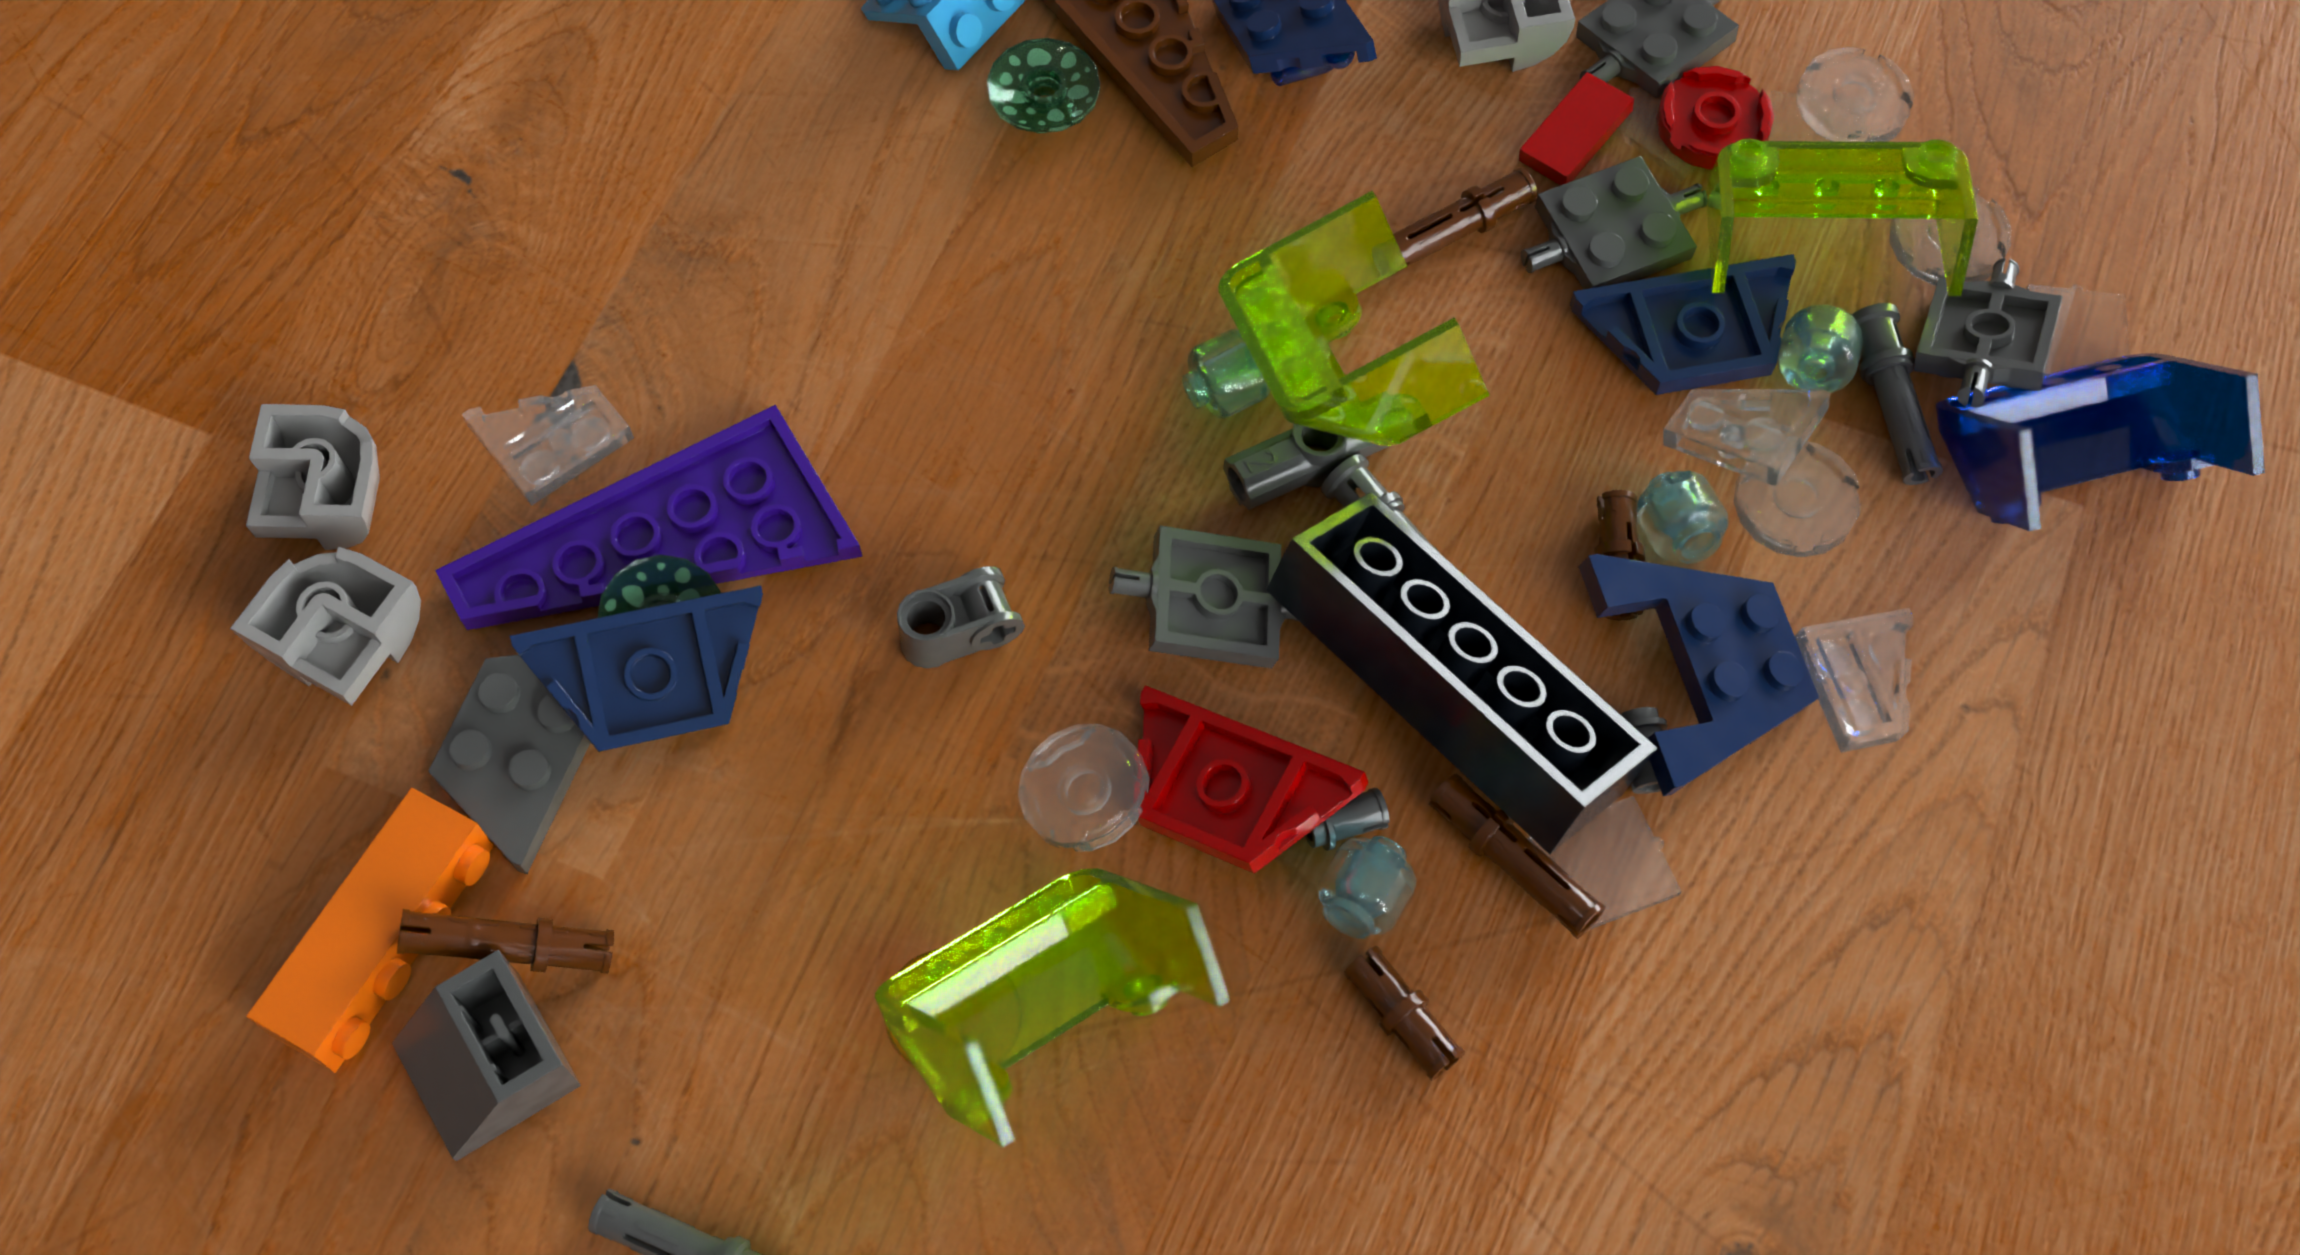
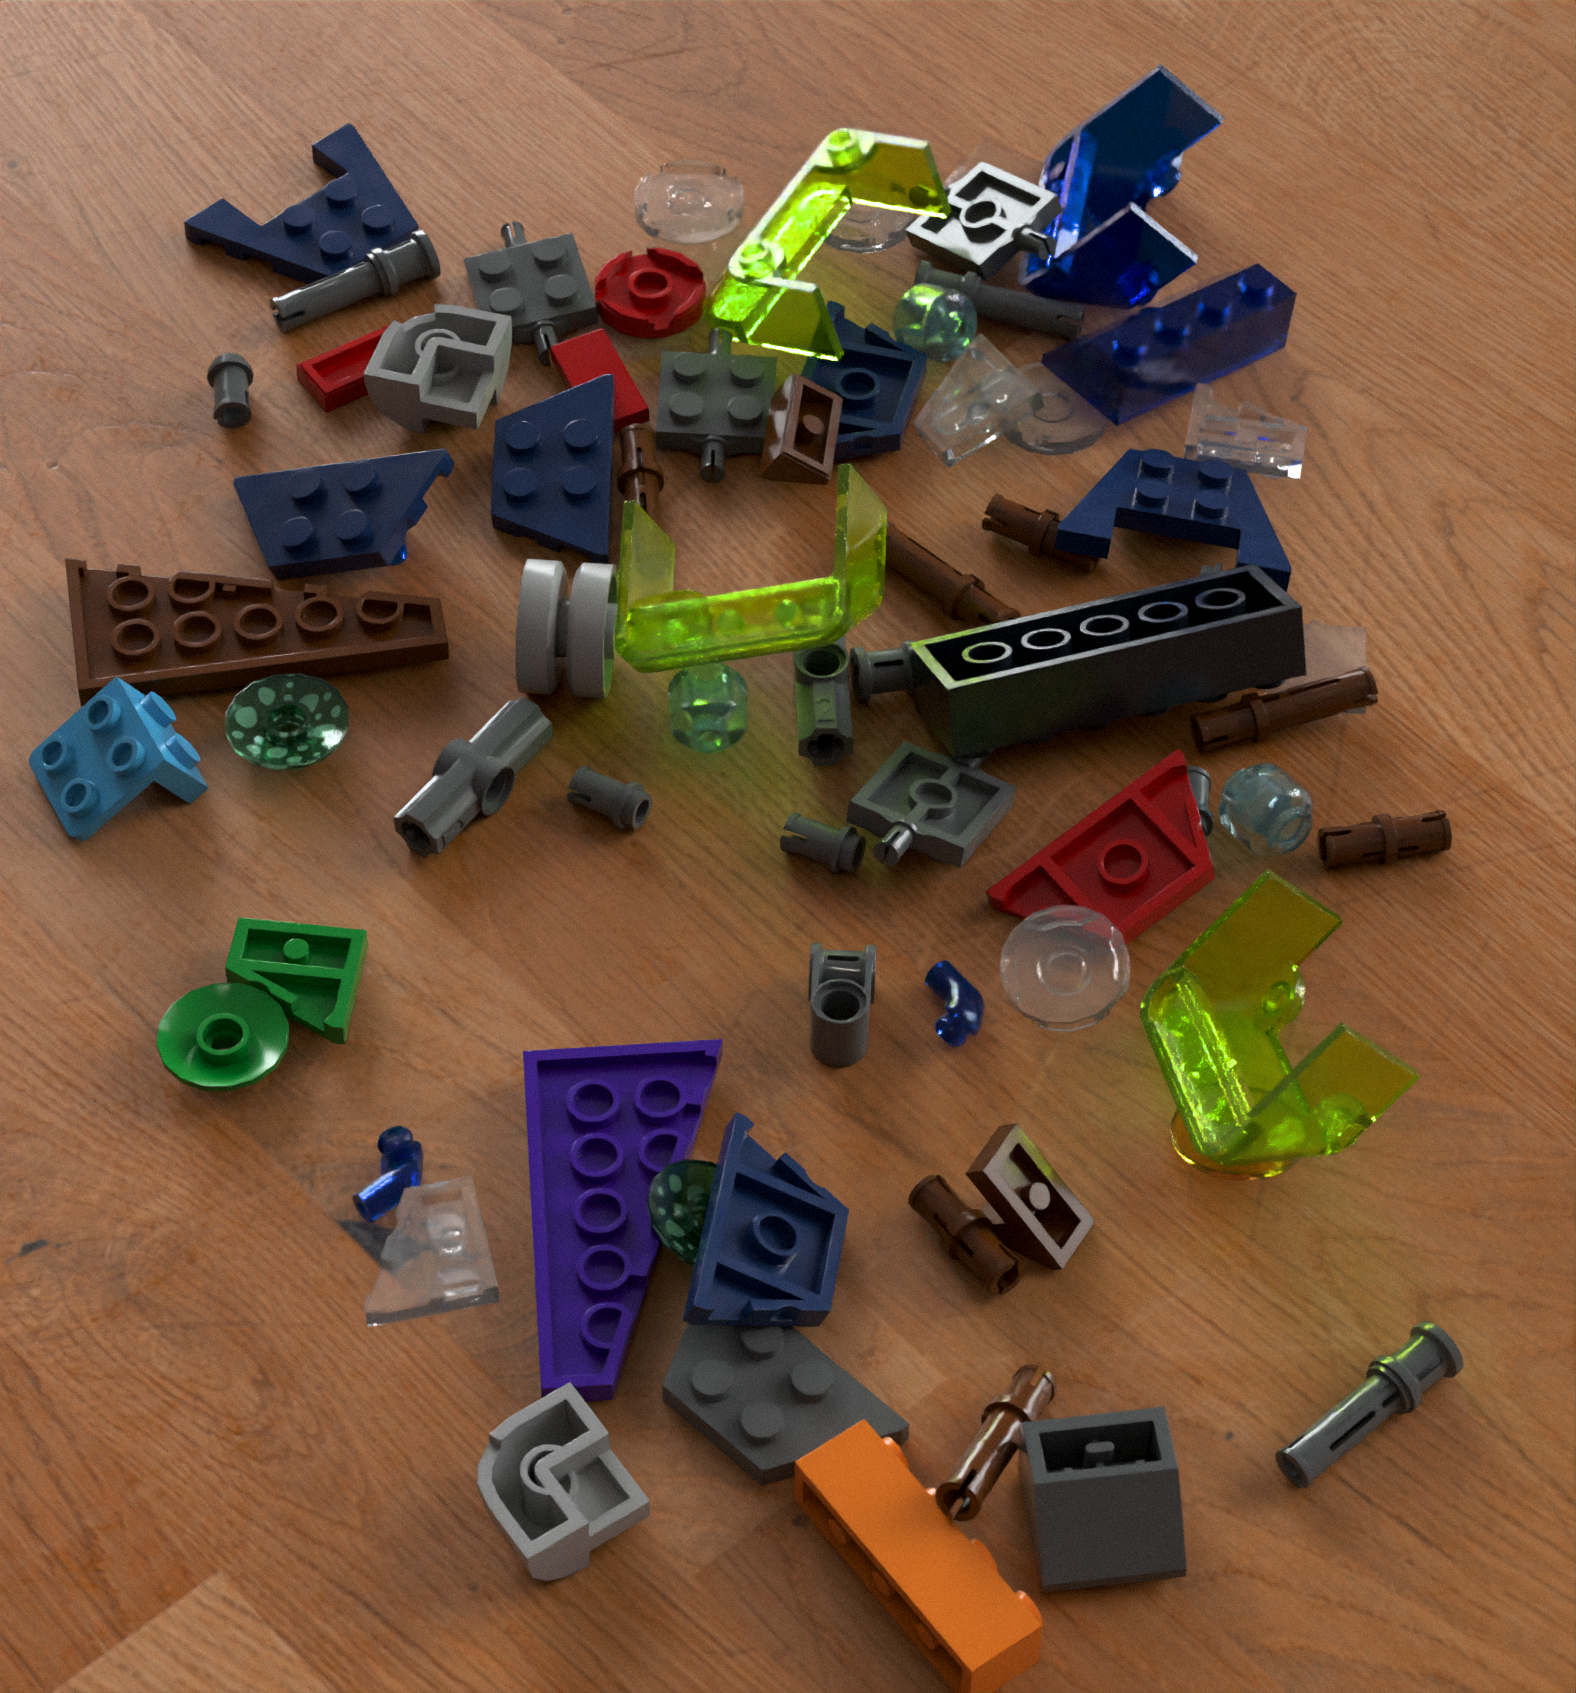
camera: 65 degrees left, 15 degrees down
light grey brick [246,404,380,550] -> none
clear light blue head [1636,470,1729,564] -> none
none -> green dish [156,983,290,1091]
none -> green wing [225,917,368,1045]
none -> clear blue arm [352,1126,424,1223]
none -> dark grey piece [394,696,553,858]
none -> dark blue wing [491,374,616,564]
none -> light grey wheel [515,559,620,698]
none -> dark grey pin [567,765,652,830]
none -> reddish brown slope [758,372,843,485]
none -> dark grey pin [780,812,866,875]
none -> reddish brown pin [866,520,1021,628]
none -> reddish brown pin [908,1174,1026,1295]
none -> clear blue arm [925,960,985,1047]
none -> reddish brown slope [965,1123,1095,1270]
none -> clear blue slope [1041,263,1297,426]

